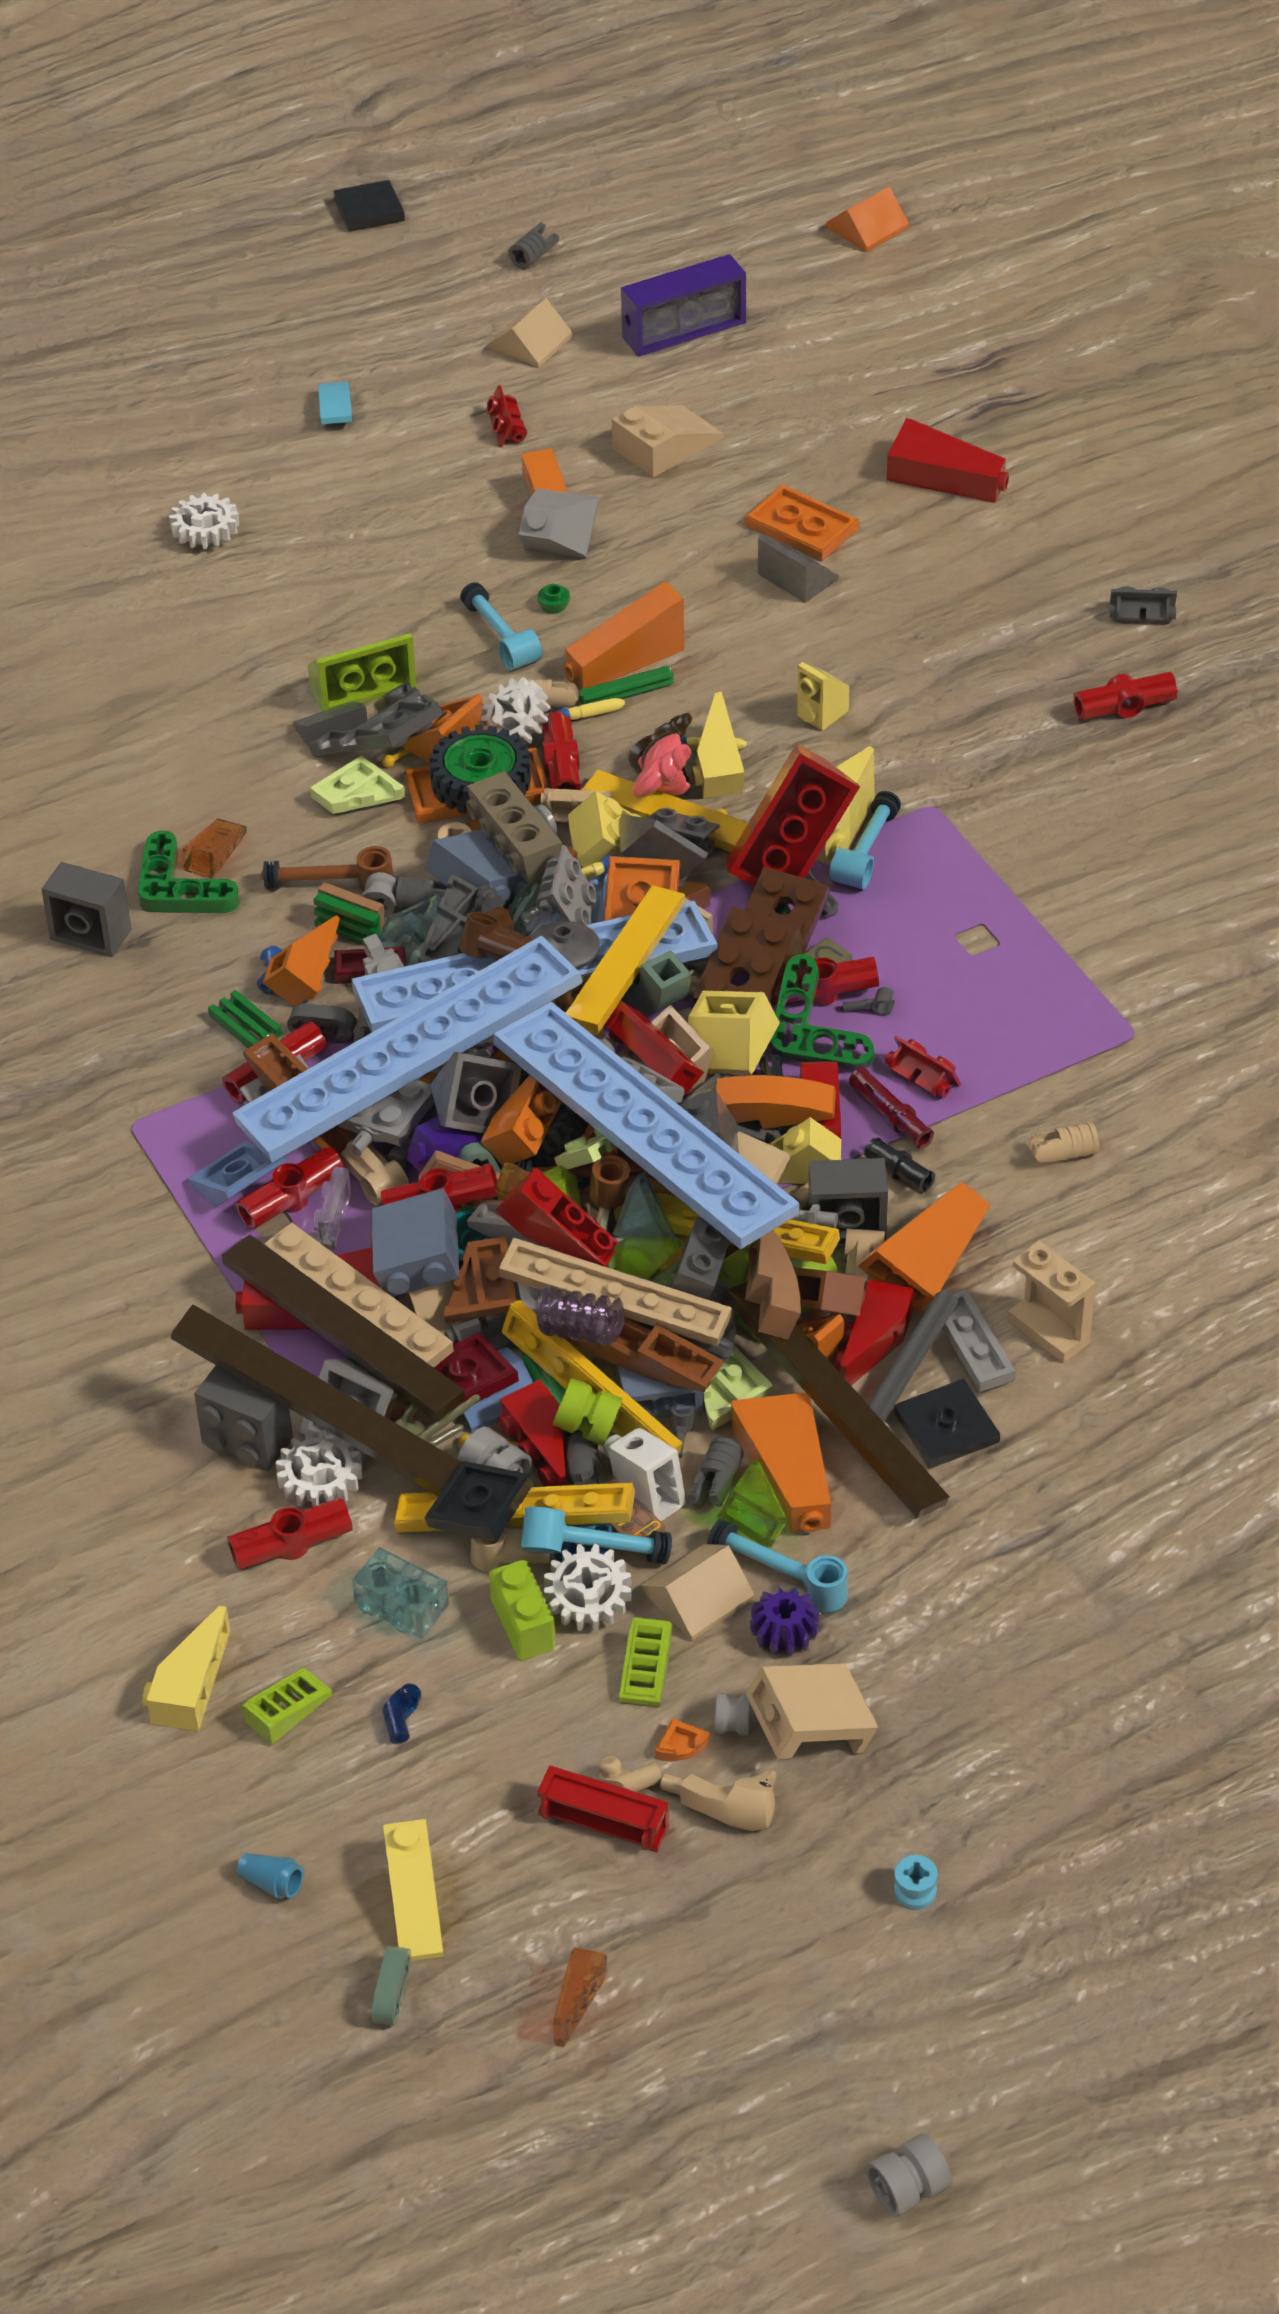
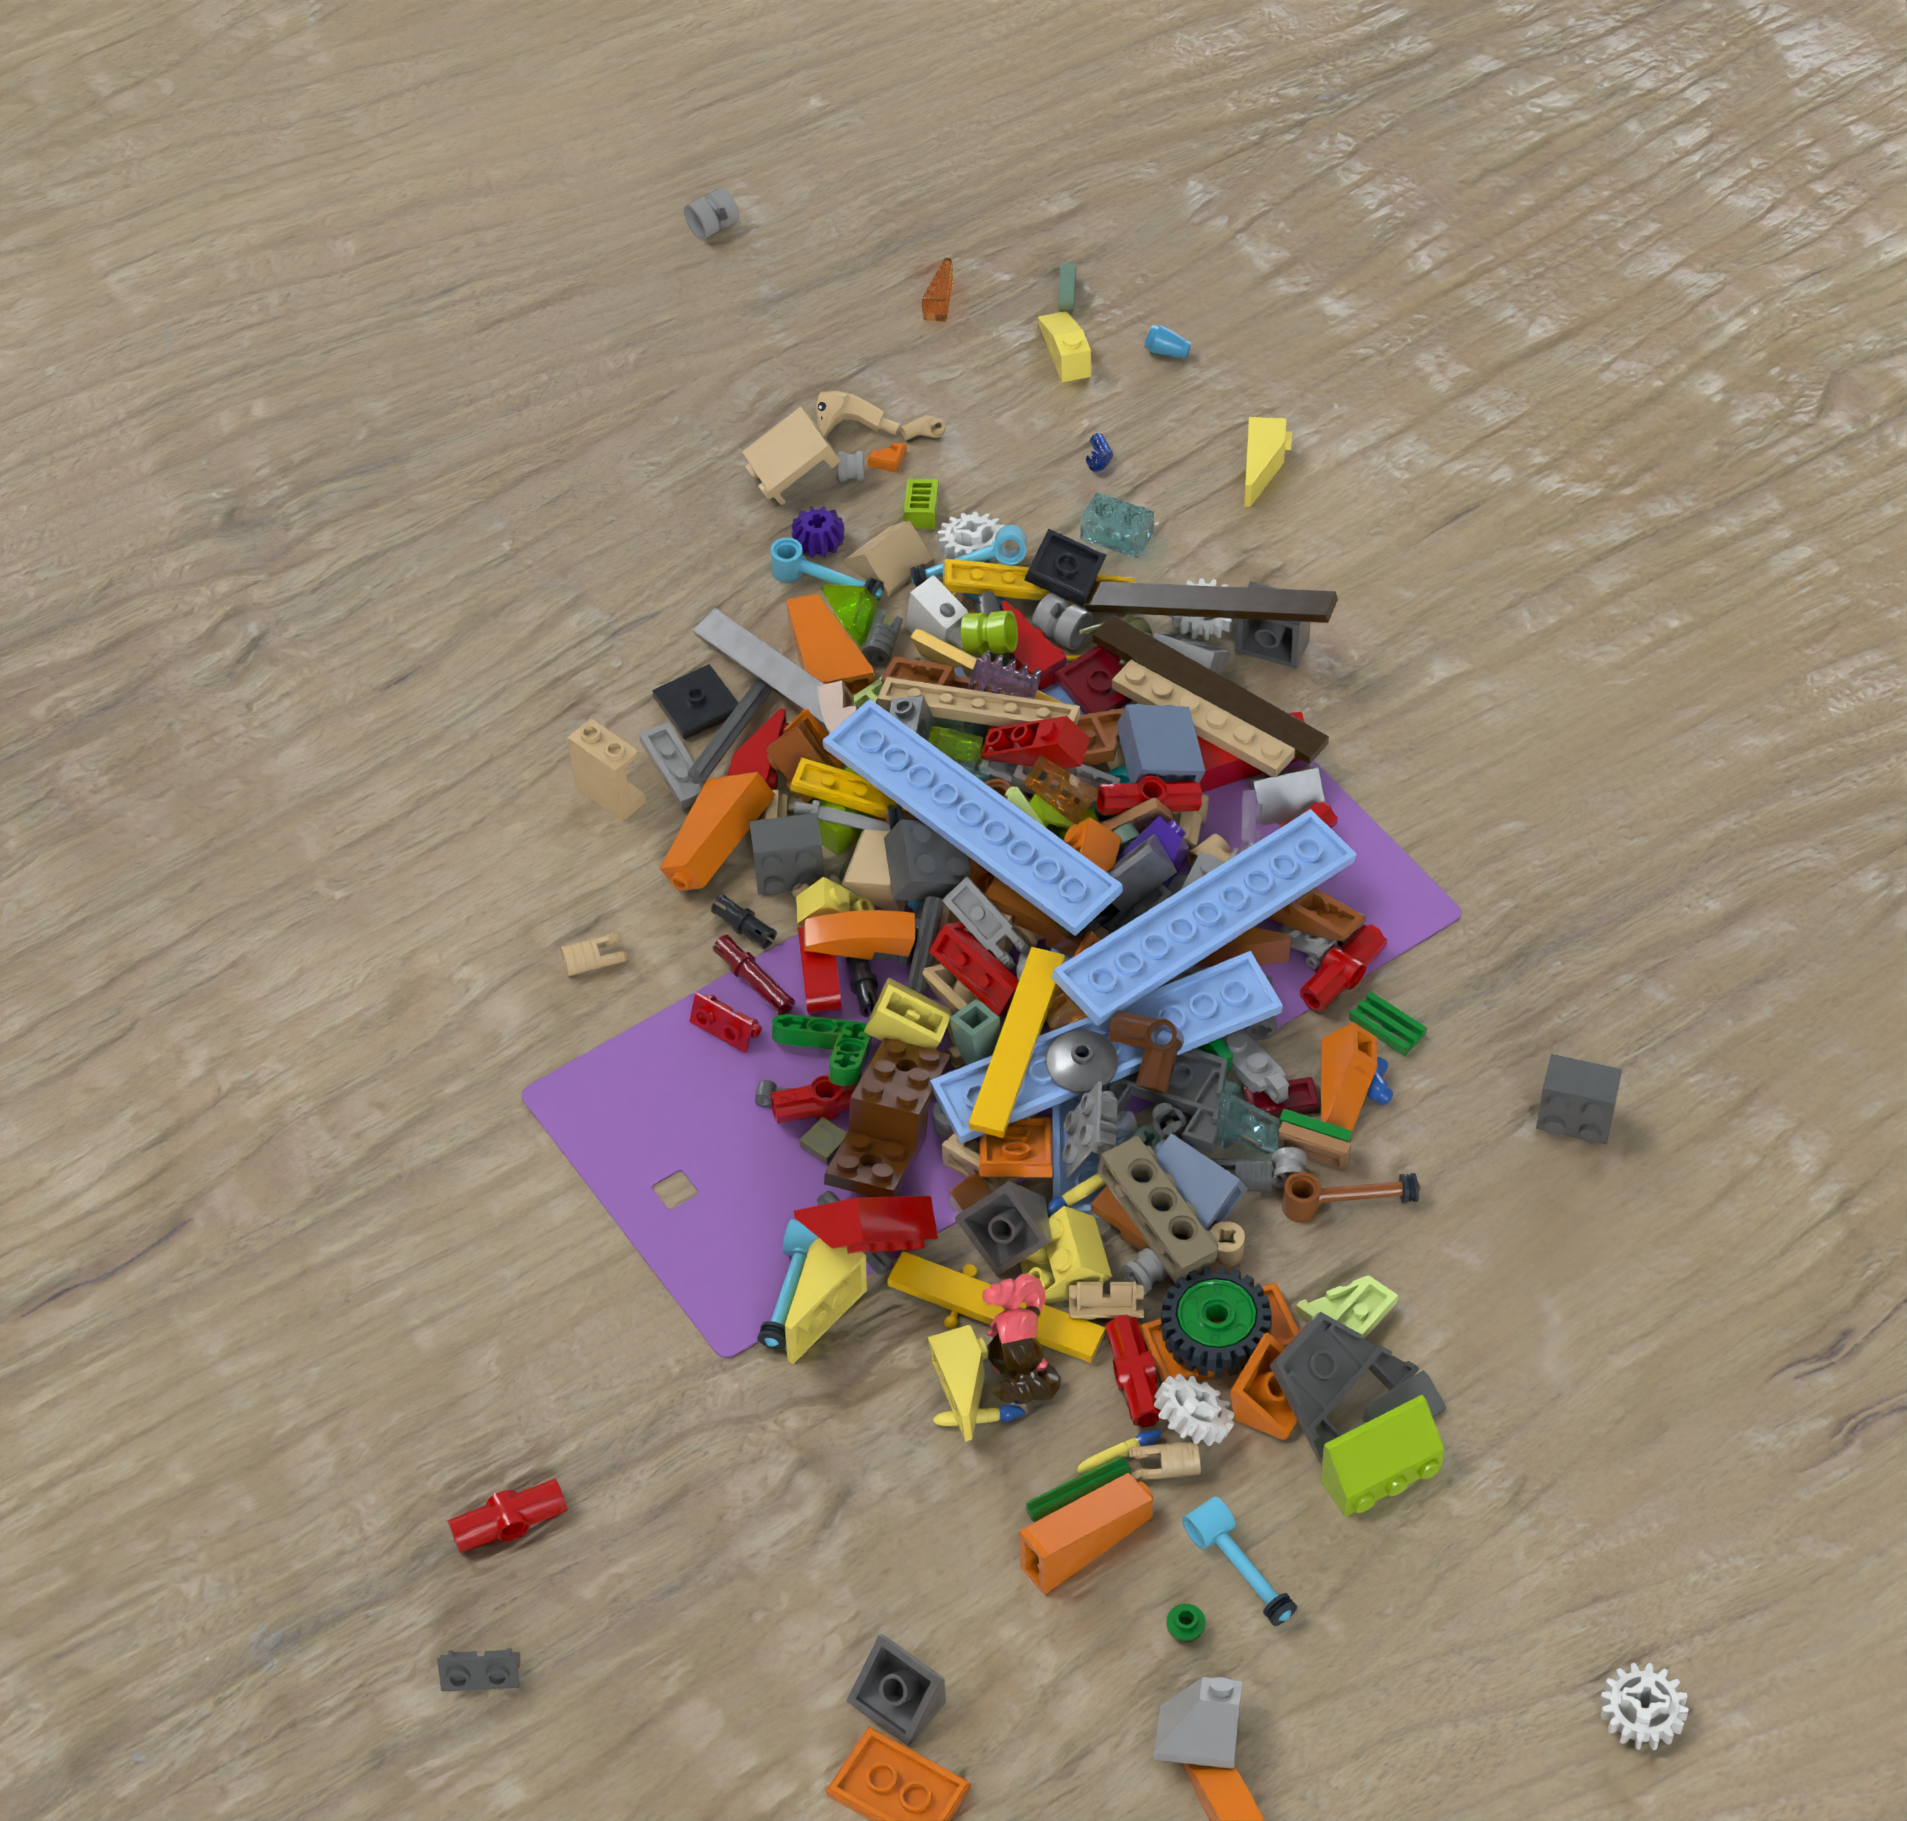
camera: 175 degrees right, 5 degrees up
green beam [138,831,240,913] -> none
clear orange slope [183,818,247,878] -> none
medium blue slope [187,1141,287,1207] -> none
red piece [227,1498,353,1570] -> none
lime slope [242,1667,333,1745] -> none
dark grey beam [287,1003,357,1042] -> none
lime brick [488,1560,556,1660] -> none
red container [537,1765,669,1853] -> none
dark grey hinge [648,808,720,853] -> none
light yellow slope [797,662,849,731] -> none
medium azure wheel [894,1855,938,1910] -> none

